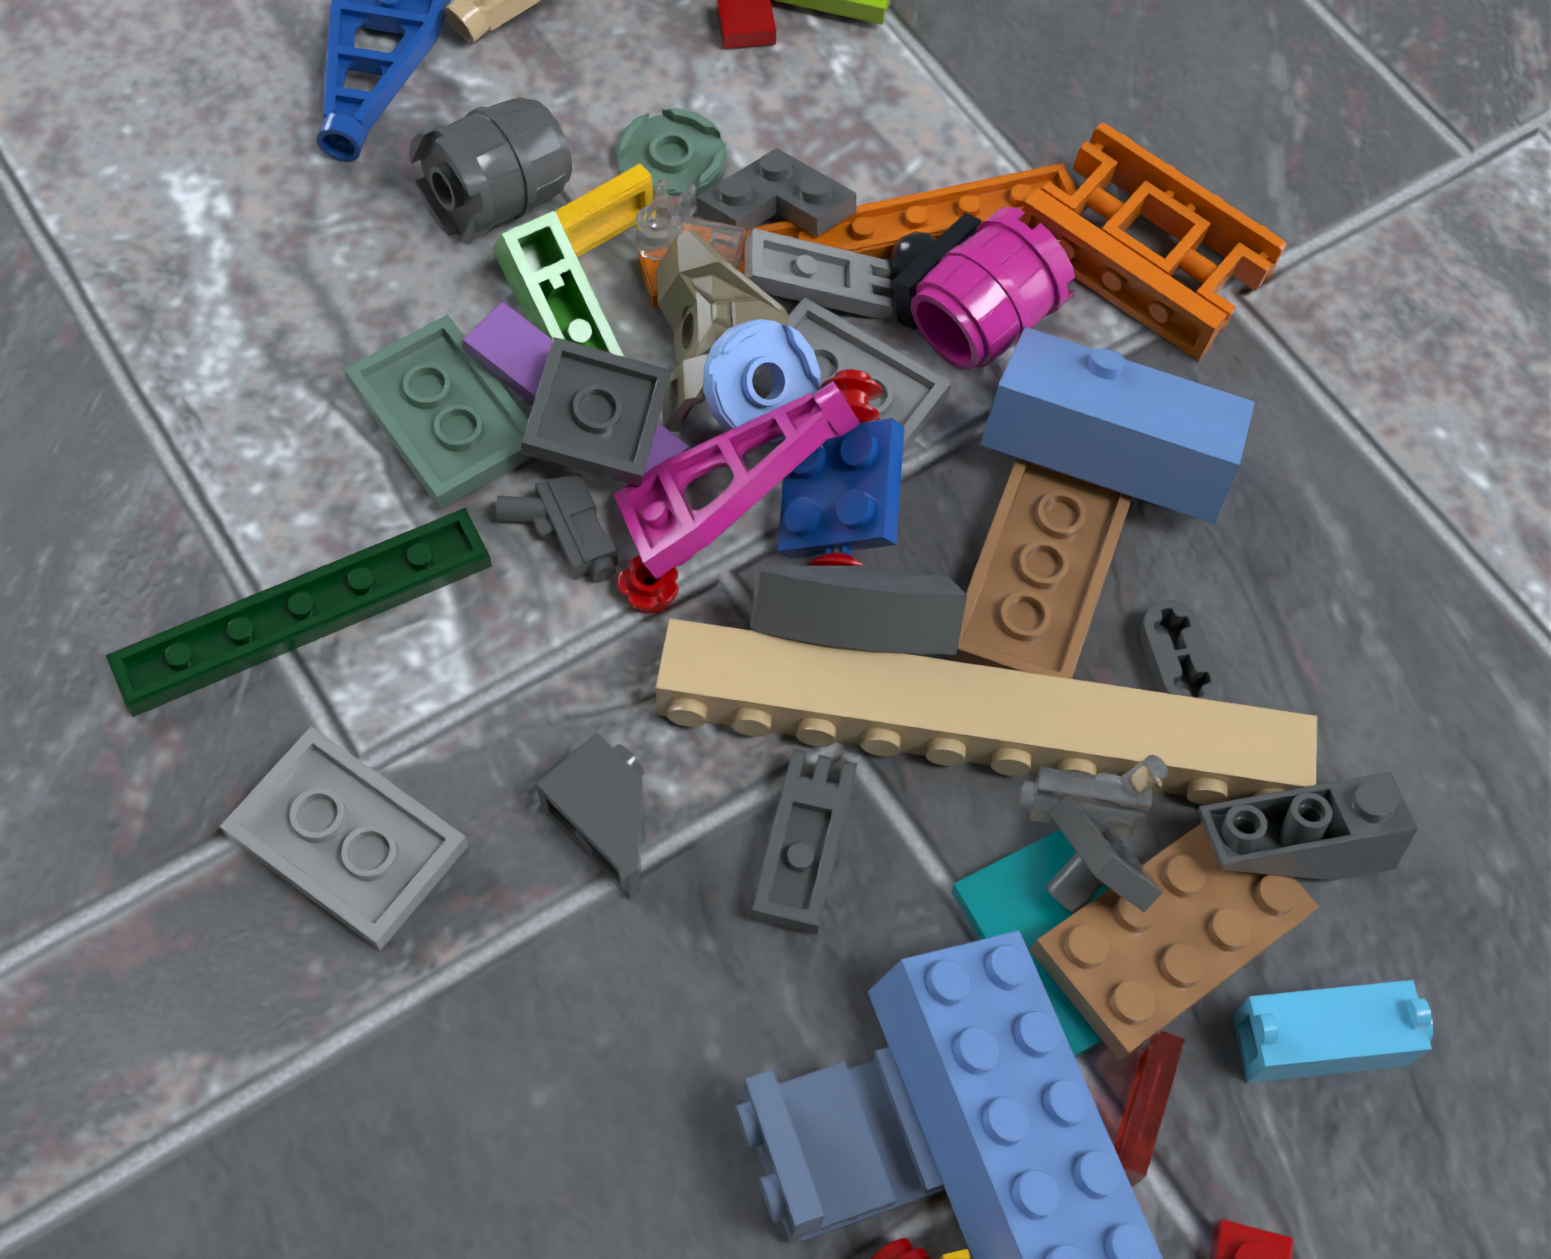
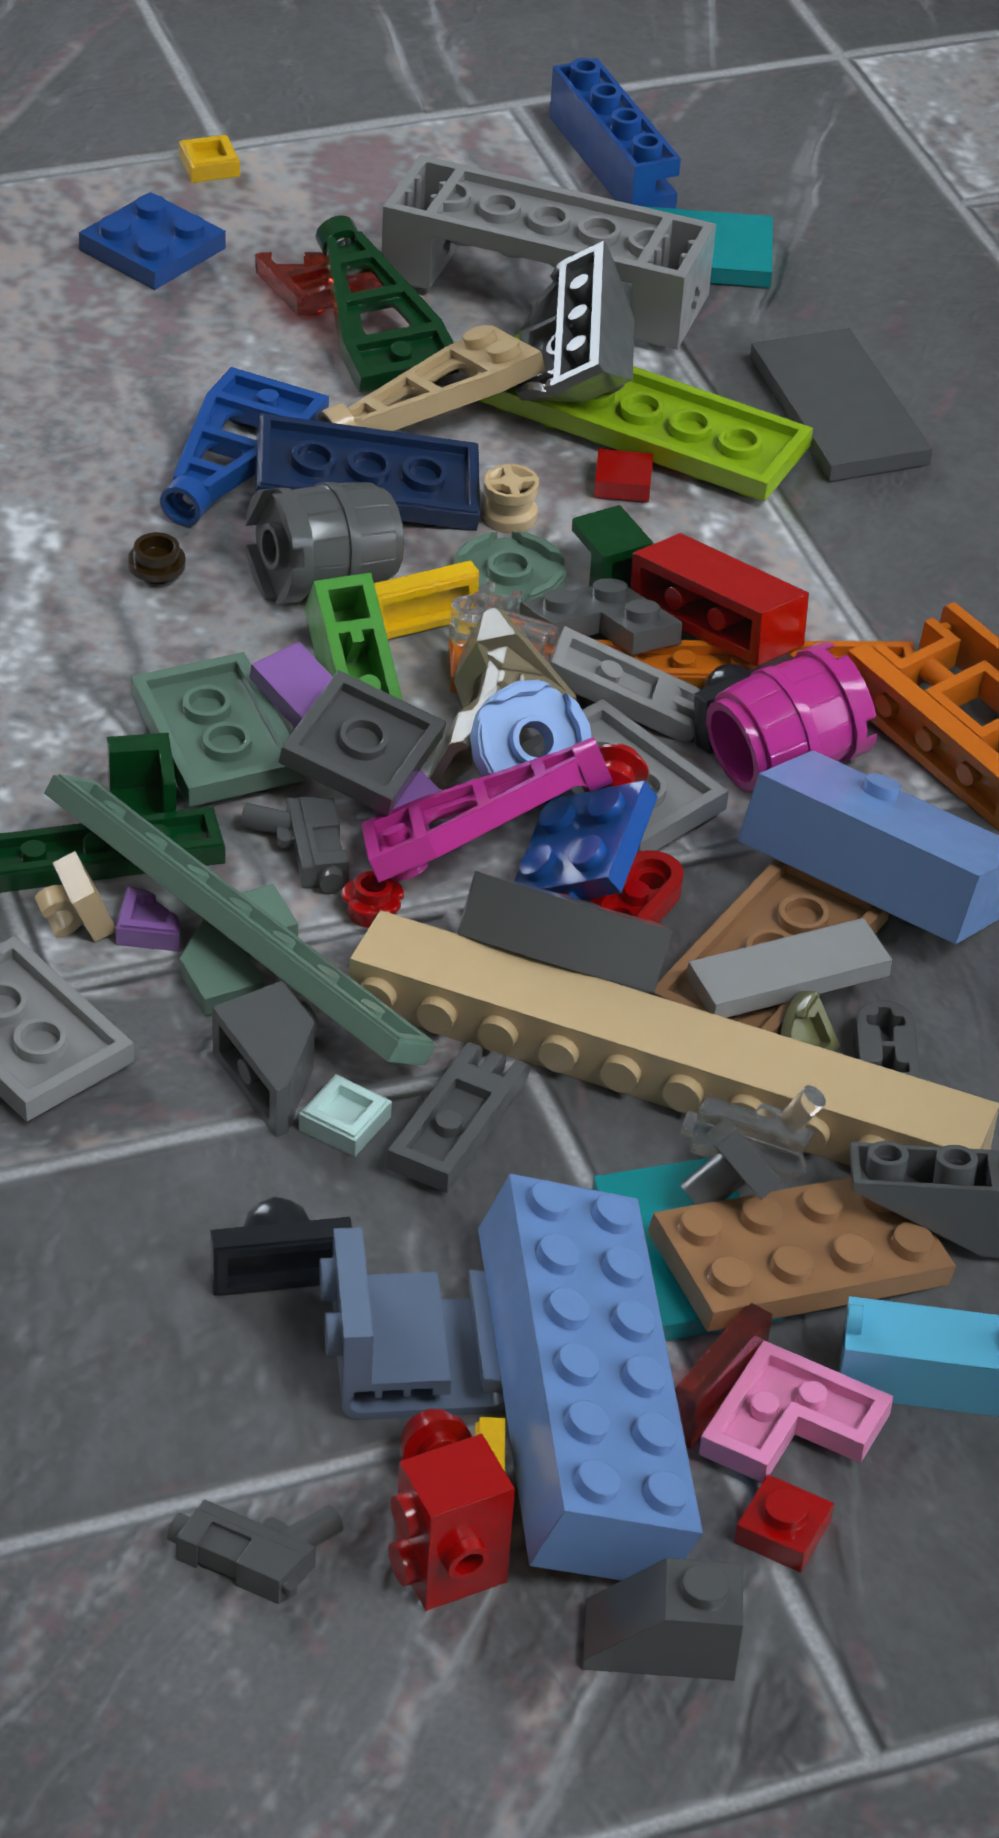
camera: 15 degrees right, 20 degrees down
none -> tan tile [34,851,116,943]
none -> sand green tile [44,774,436,1065]
none -> dark green panel [107,733,176,816]
none -> medium lavender tile [116,886,180,952]
none -> dark brown plate [128,532,186,584]
none -> sand green tile [180,884,299,1016]
none -> black tile [210,1197,352,1295]
none -> dark blue tile [254,413,480,531]
none -> light aqua tile [299,1074,392,1157]
none -> tan wheel [482,464,539,533]
none -> dark green panel [571,505,654,588]
none -> red plate [590,850,684,923]
none -> red brick [630,533,809,666]
none -> light grey tile [687,918,892,1018]
none -> bright pink plate [699,1340,893,1483]
none -> olive tile [781,991,840,1051]

